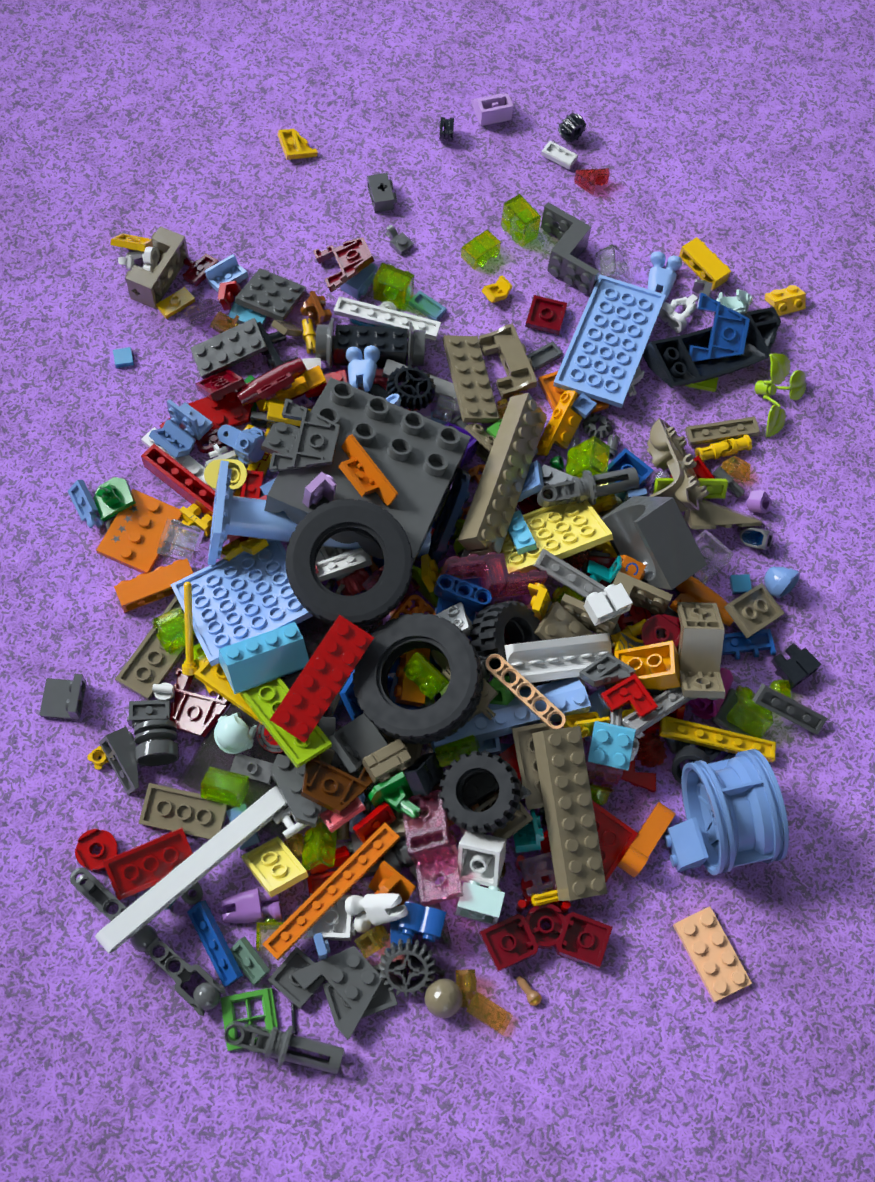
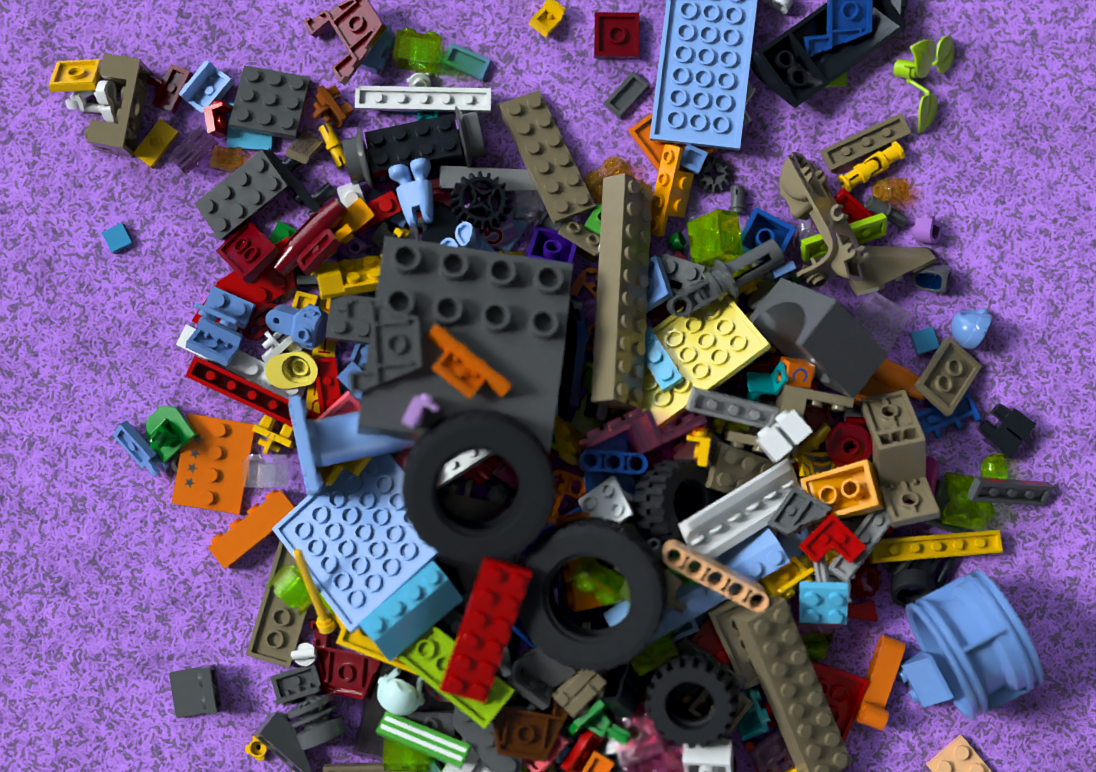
camera: 15 degrees left, 20 degrees up
dark tan bracket [479,323,537,400] -> none
none -> bright green tile [376,711,471,769]

